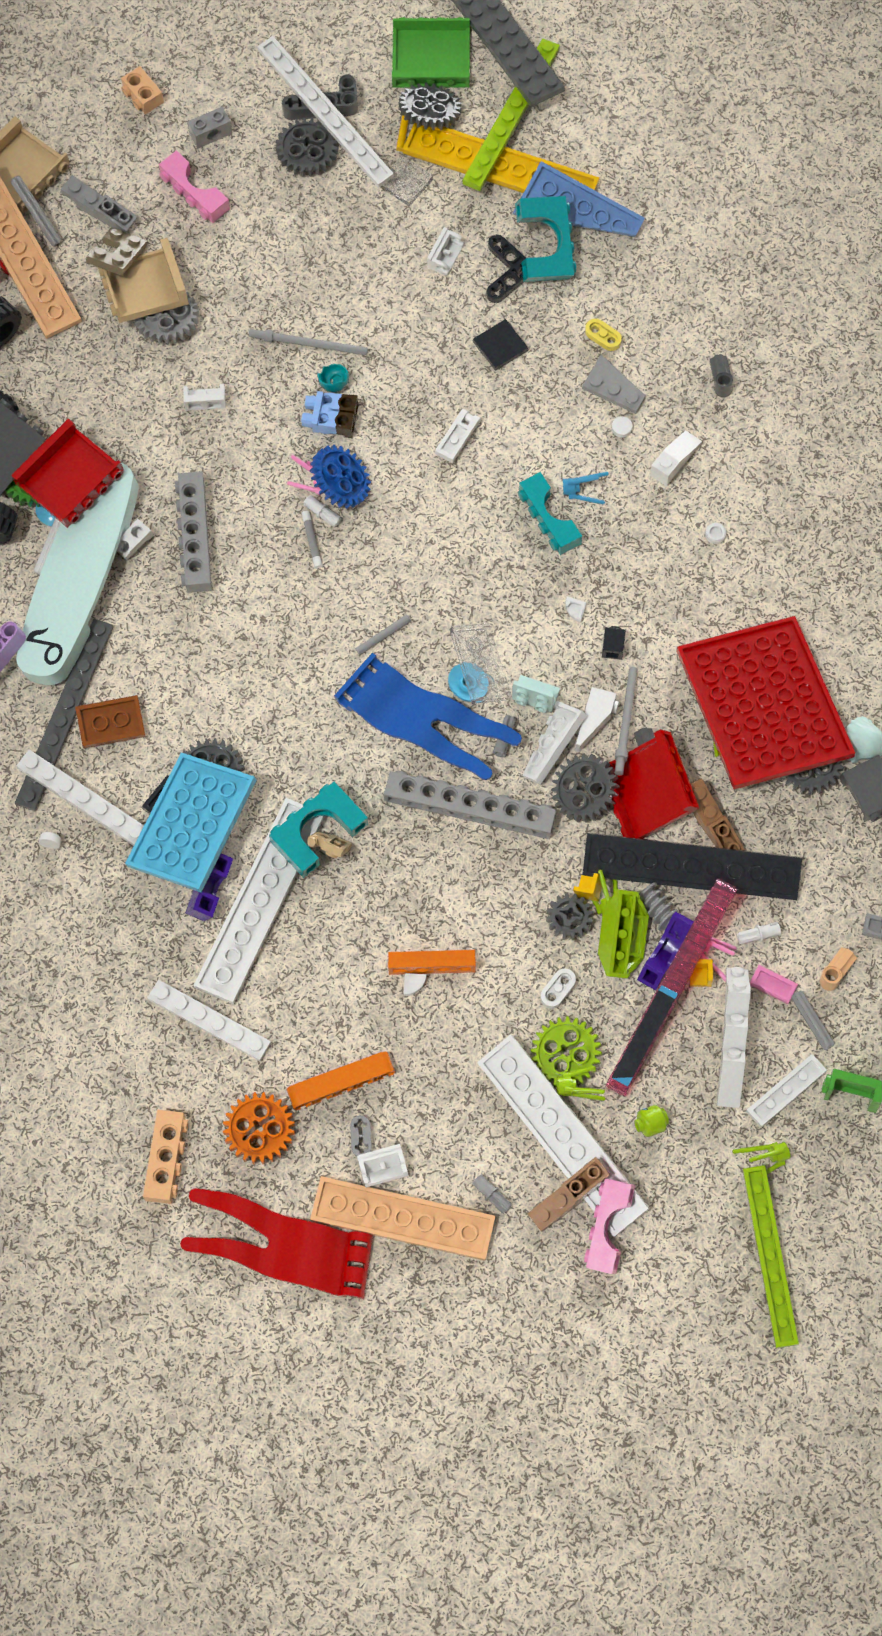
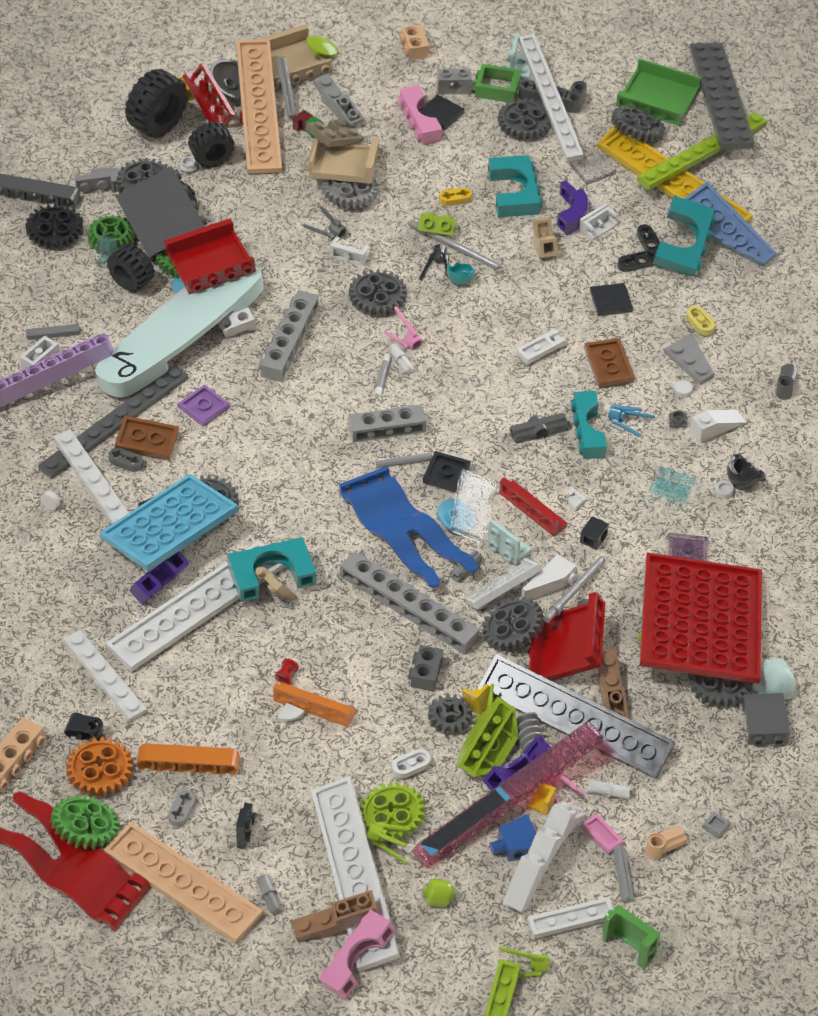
camera: 20 degrees right, 20 degrees down
light blue hips [301,391,359,439] -> none
blue gear [310,445,371,509] -> none
white hinge [357,1144,409,1188] -> none
none -> bright green gear [50,794,120,850]
none -> black piece [64,712,106,742]
none -> dark grey beam [109,448,143,472]
none -> medium lavender tile [177,384,230,427]
none -> black plate [236,803,256,849]
none -> red bush [274,658,299,685]
none -> dark red leg [292,110,324,139]
none -> dark grey plant [303,206,347,240]
none -> lime dish [306,35,338,58]
none -> light grey brick [348,404,427,443]
none -> dark grey gear [349,269,407,317]
none -> dark grey brick [408,645,444,692]
none -> lime bracket [418,212,457,236]
none -> black tile [419,94,465,131]
none -> black plant [419,244,449,280]
none -> black plate [423,451,471,493]
none -> yellow beam [439,187,472,206]
none -> bright green window [473,64,521,103]
none -> teal arch [488,155,543,217]
none -> blue torso [489,814,536,862]
none -> red fence [499,477,567,537]
none -> light aqua bracket [507,33,531,80]
none -> dark grey piece [509,413,568,442]
none -> tan brick [532,217,558,258]
none -> dark purple arch [557,180,588,236]
none -> dark orange plate [584,338,635,388]
none -> clear light blue plate [649,466,696,504]
none -> clear purple plate [668,533,708,561]
none -> dark grey plate [669,410,688,428]
none -> black hair [727,453,766,489]

